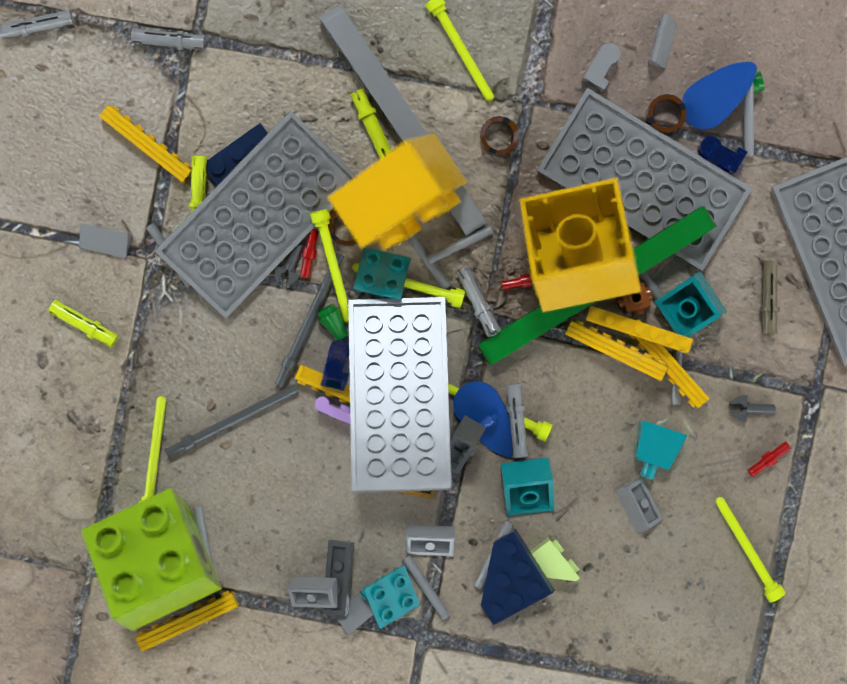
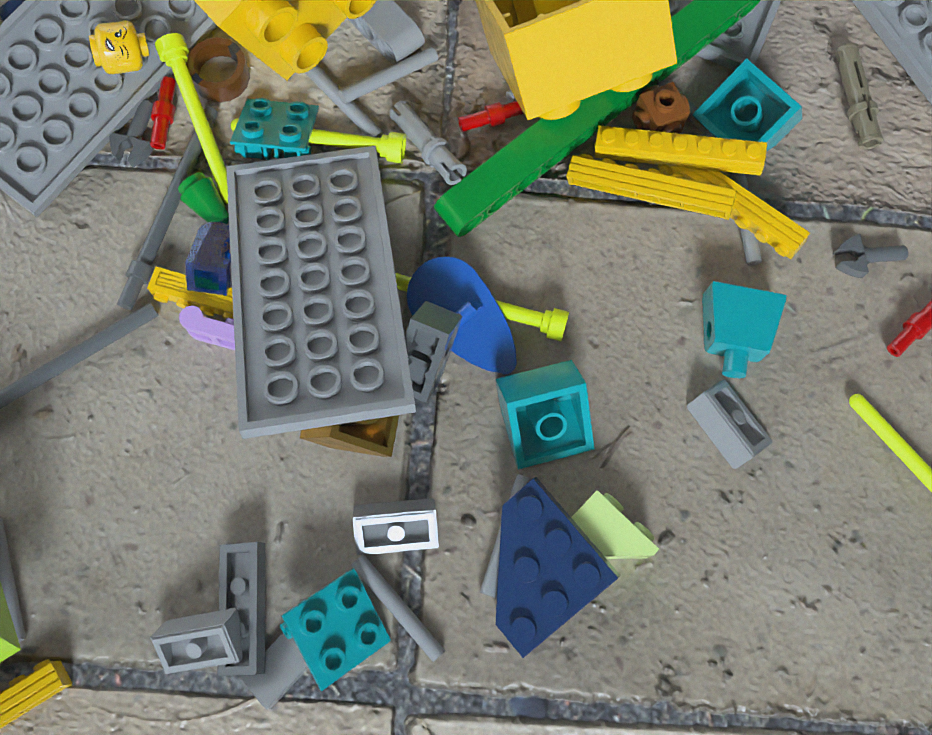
camera: 10 degrees left, 15 degrees down
light grey pin [506,383,528,458] -> none
none -> yellow head [89,21,150,74]

